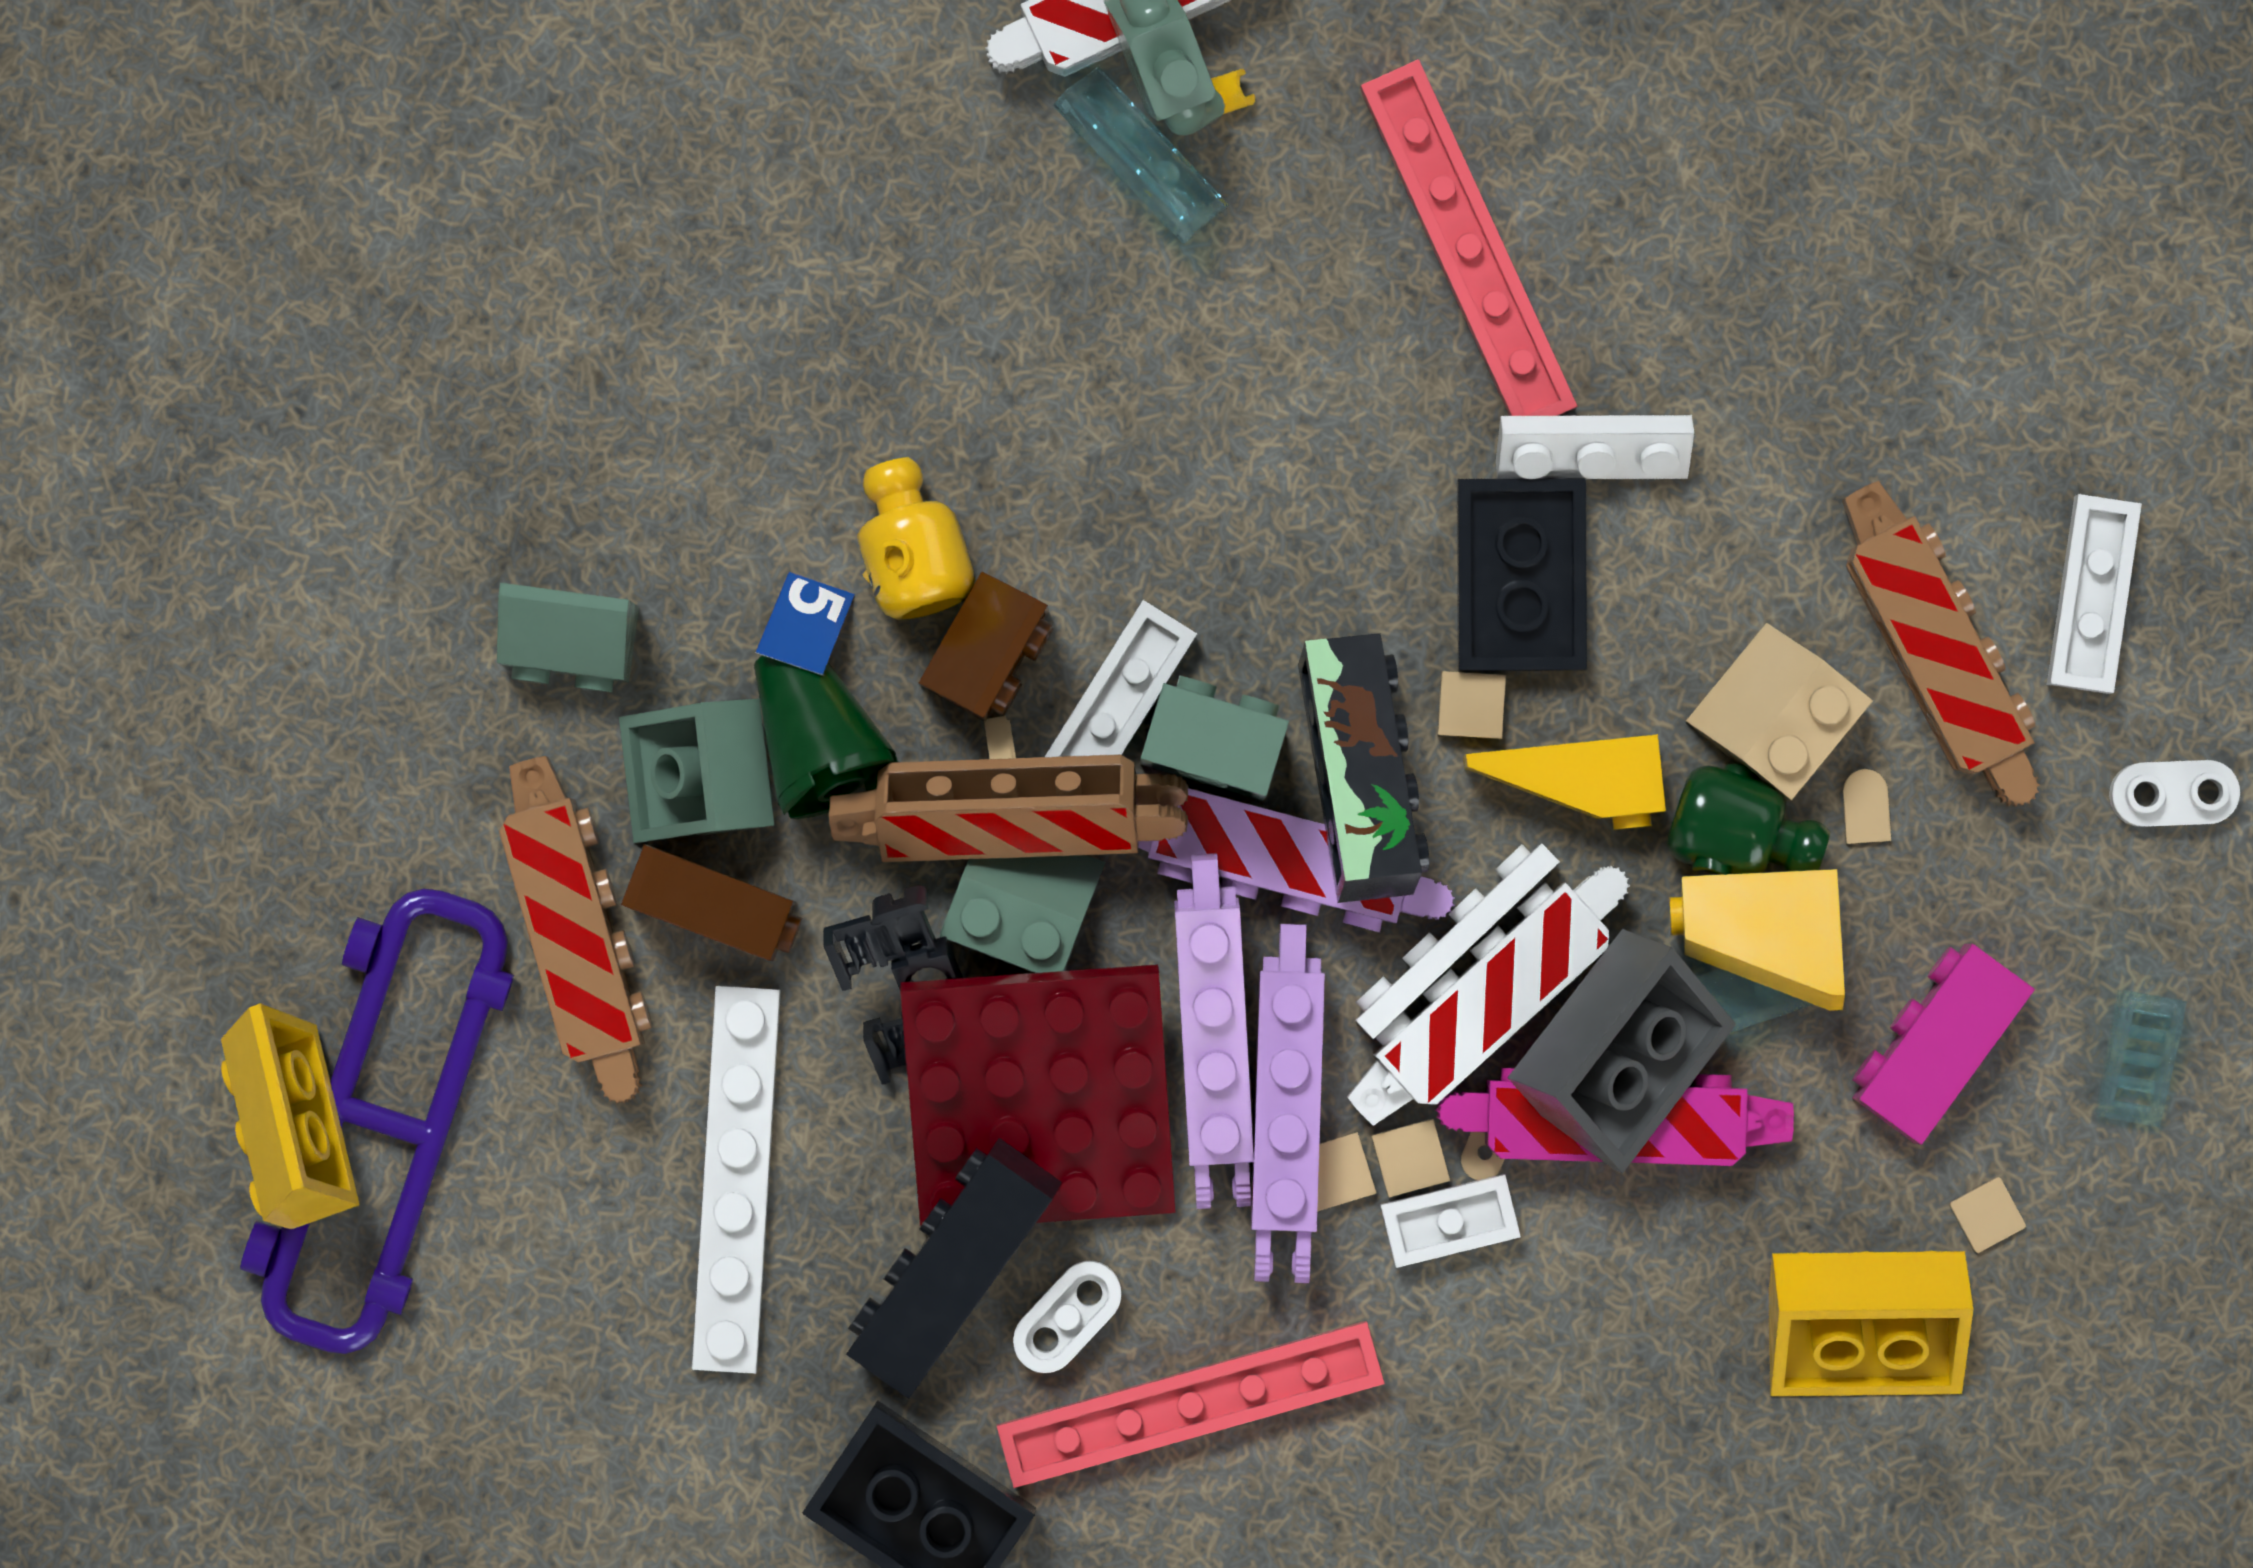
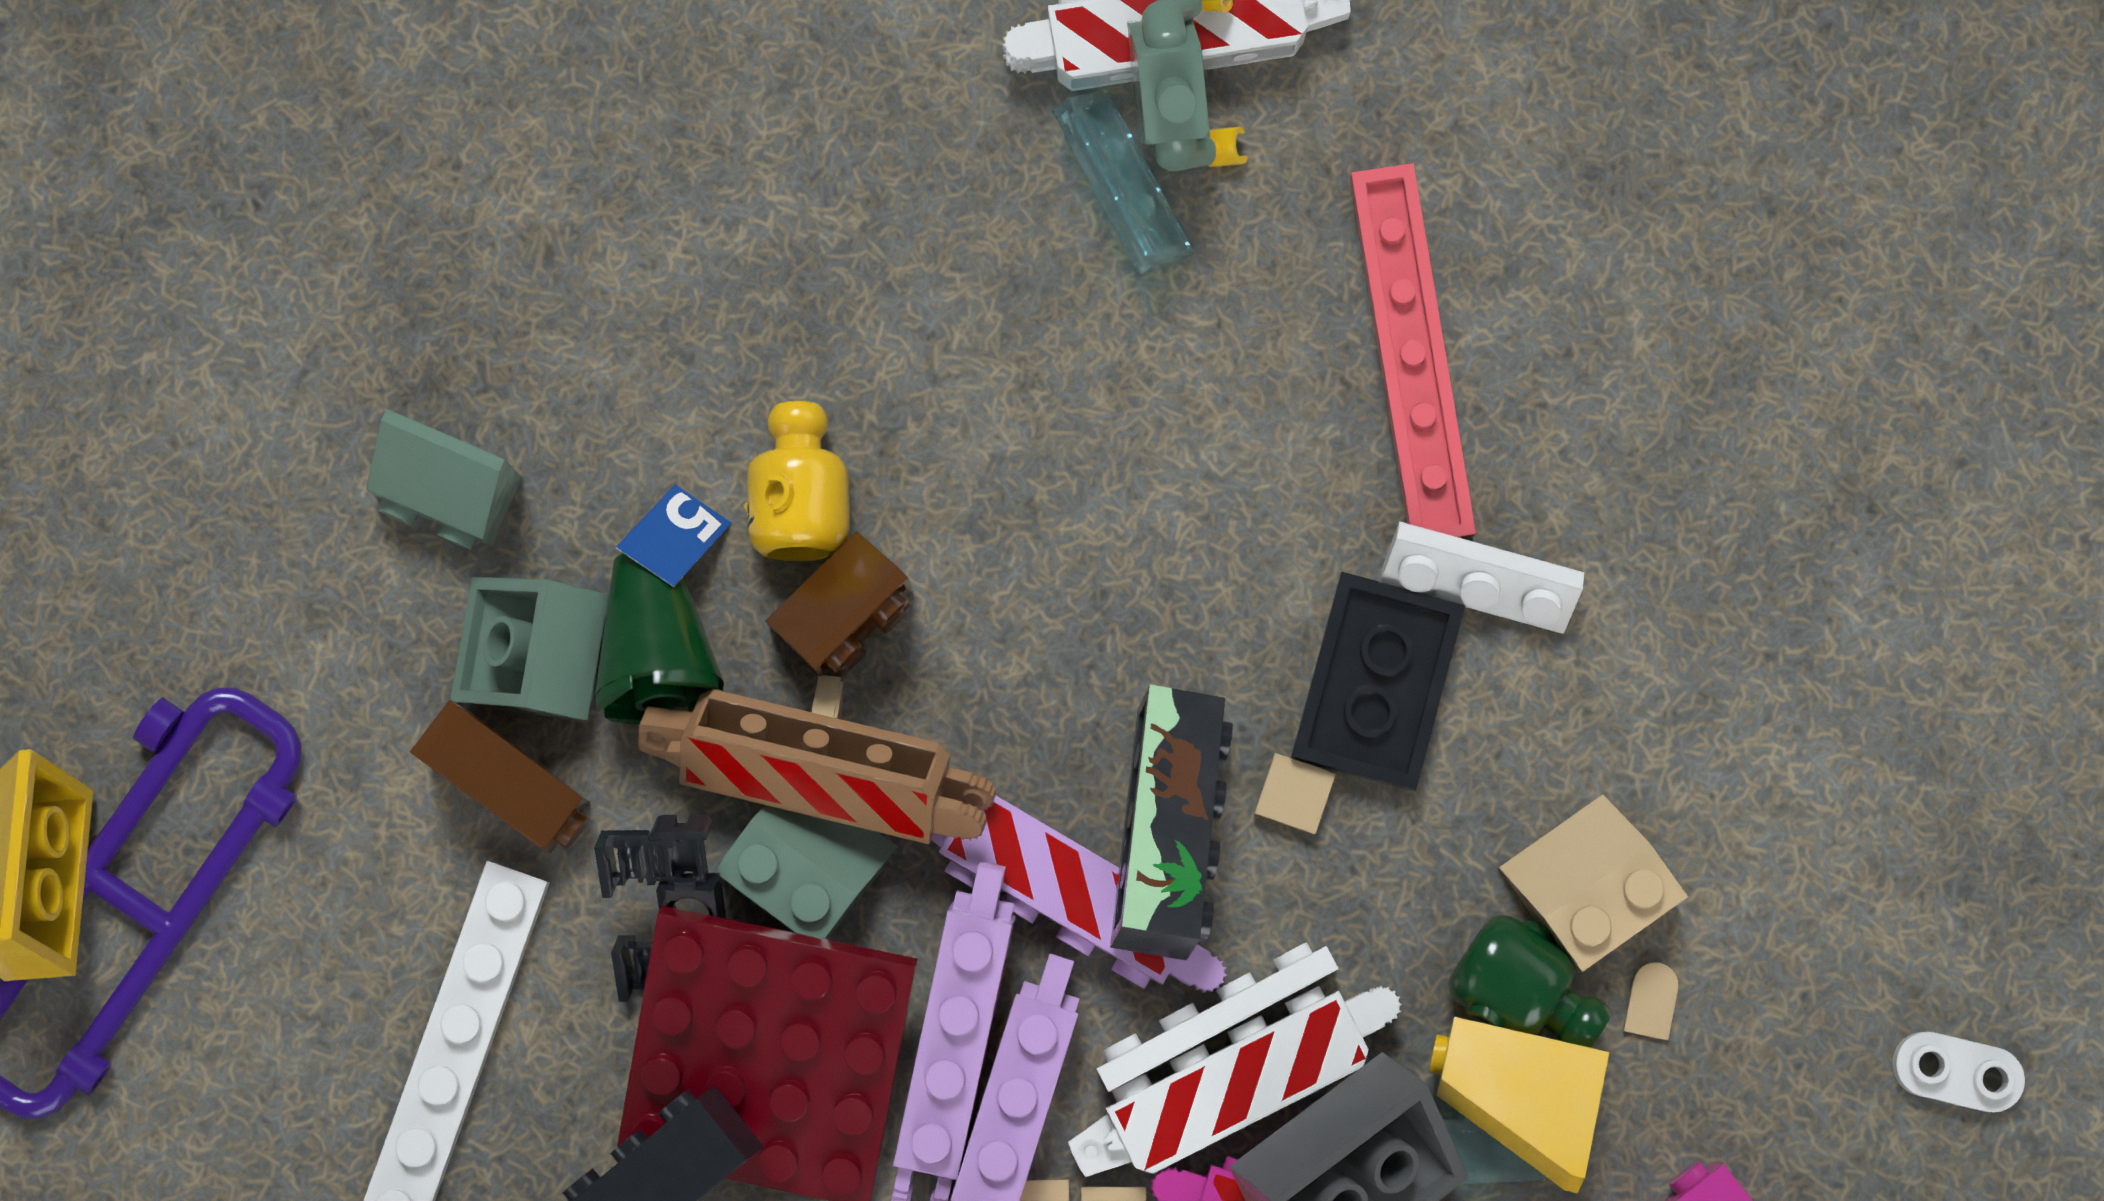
camera: 15 degrees right, 5 degrees down
medium nougat hinge [499,756,652,1104] -> none
white plate [1045,600,1197,757] -> none
sand green brick [1140,676,1289,801] -> none
yellow slope [1463,734,1666,830] -> none
medium nougat hinge [1842,481,2040,807] -> none
white plate [2047,494,2142,694] -> none

